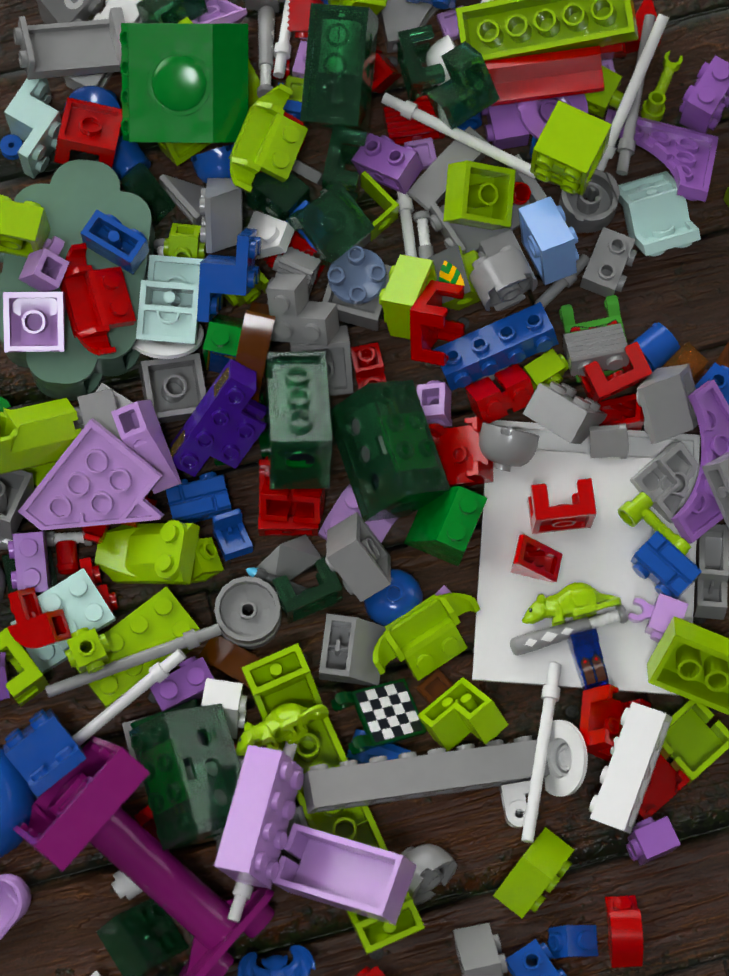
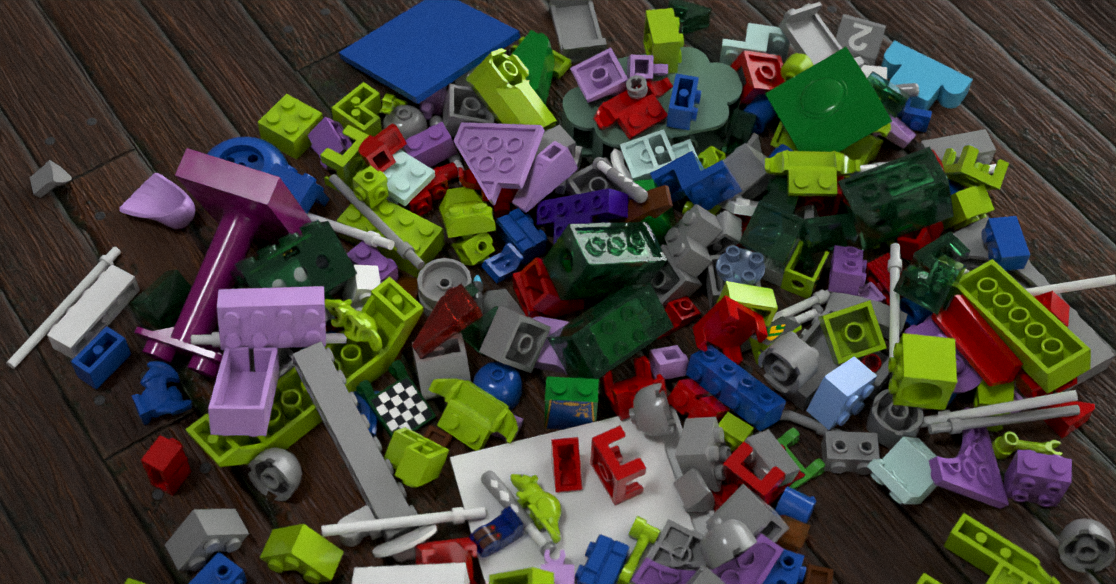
camera: 70 degrees right, 20 degrees down
none -> clear red slope [412,283,483,359]
none -> light grey piece [592,157,648,203]
none -> light grey bush [626,75,648,99]
none -> light grey cylinder [700,518,757,570]
none -> lime head [780,53,813,82]

